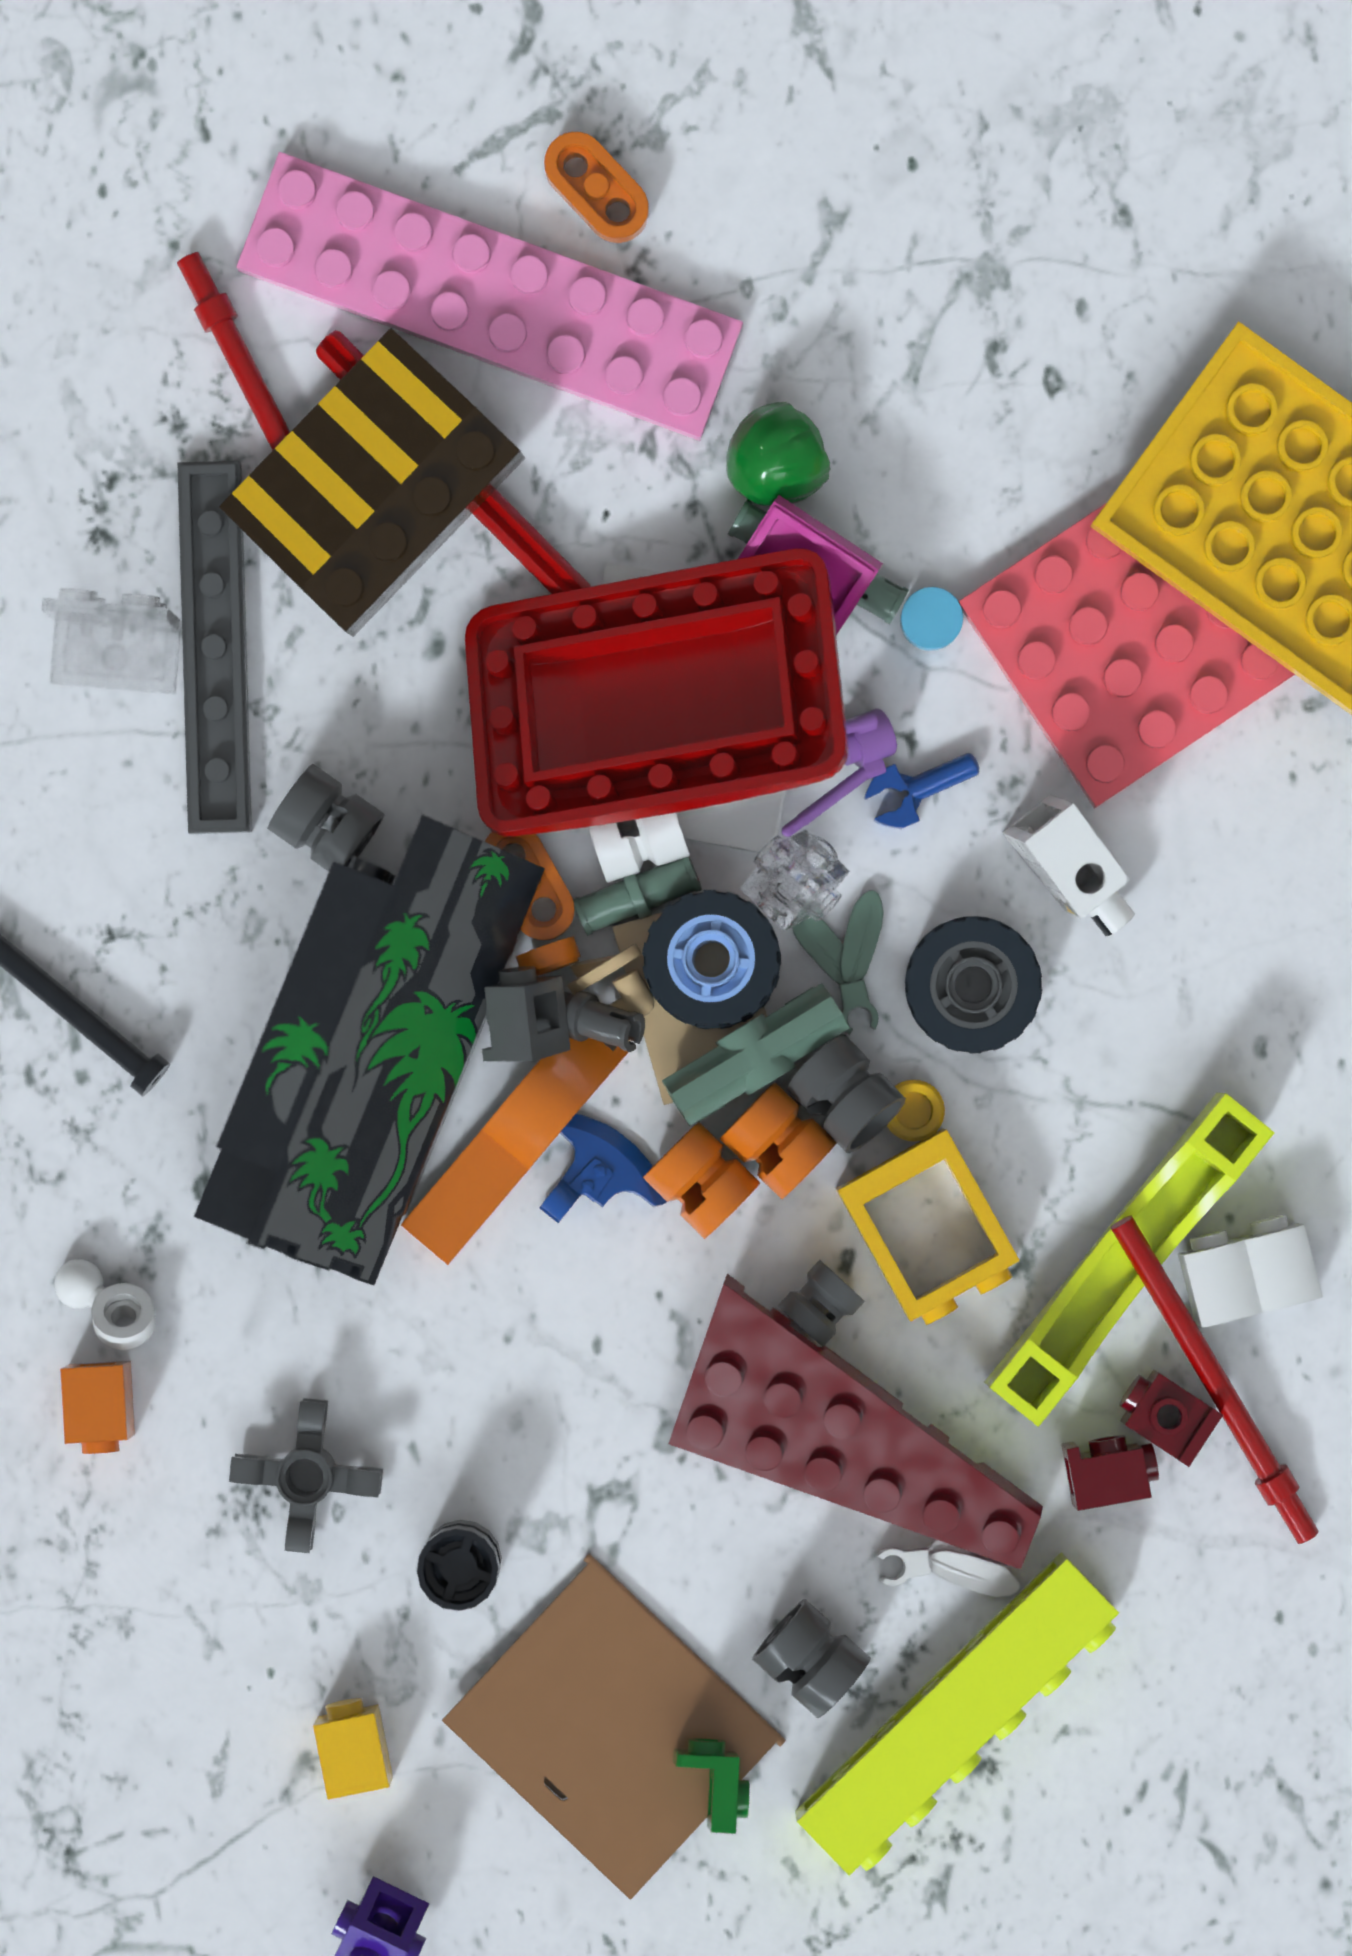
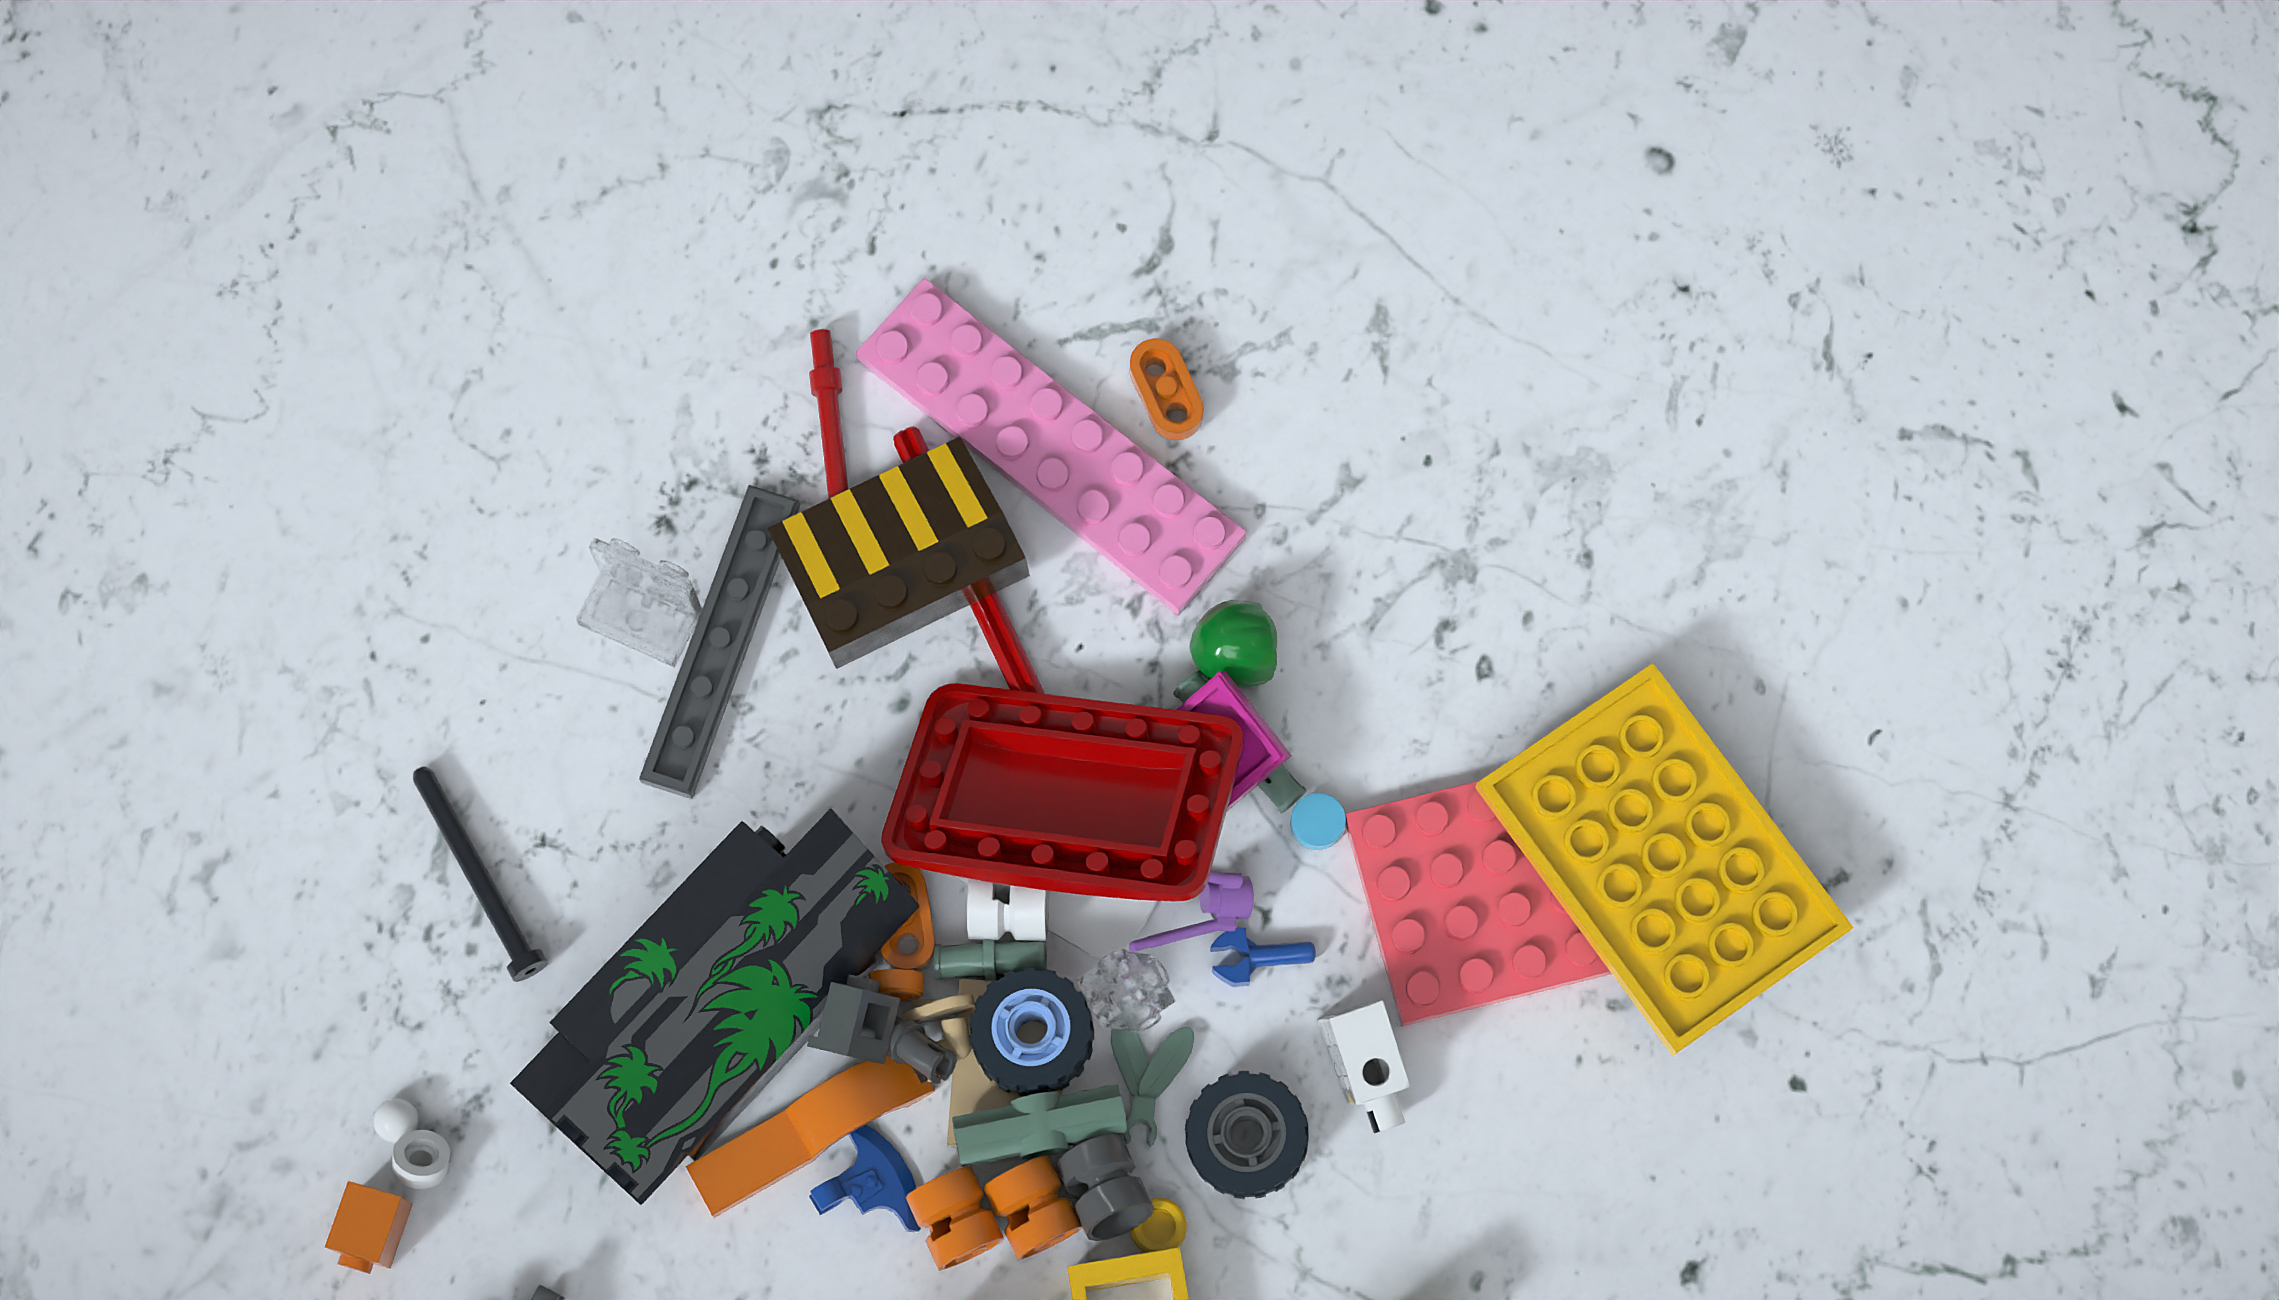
camera: 20 degrees right, 15 degrees down
dark grey wheel [267,764,385,871] -> none

